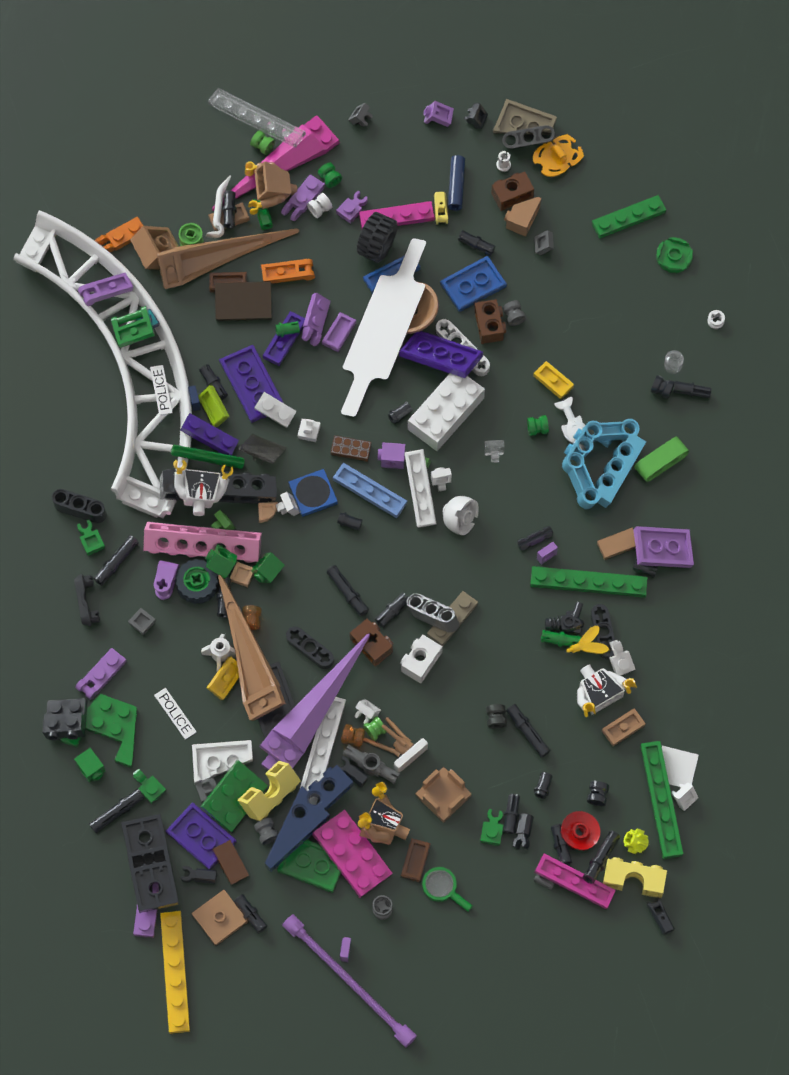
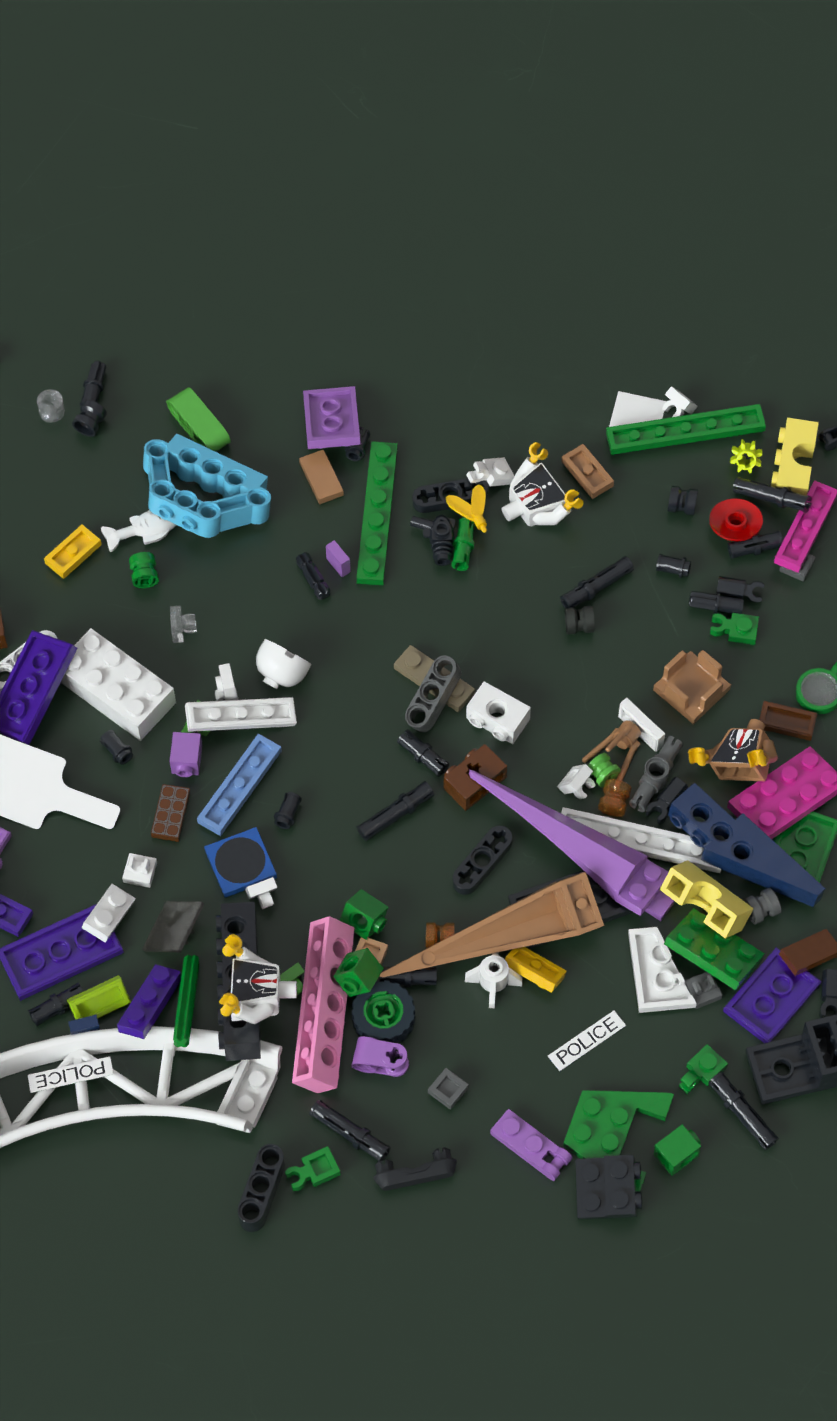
camera: 90 degrees left, 5 degrees down
light nougat tile [258,502,278,523] -> none

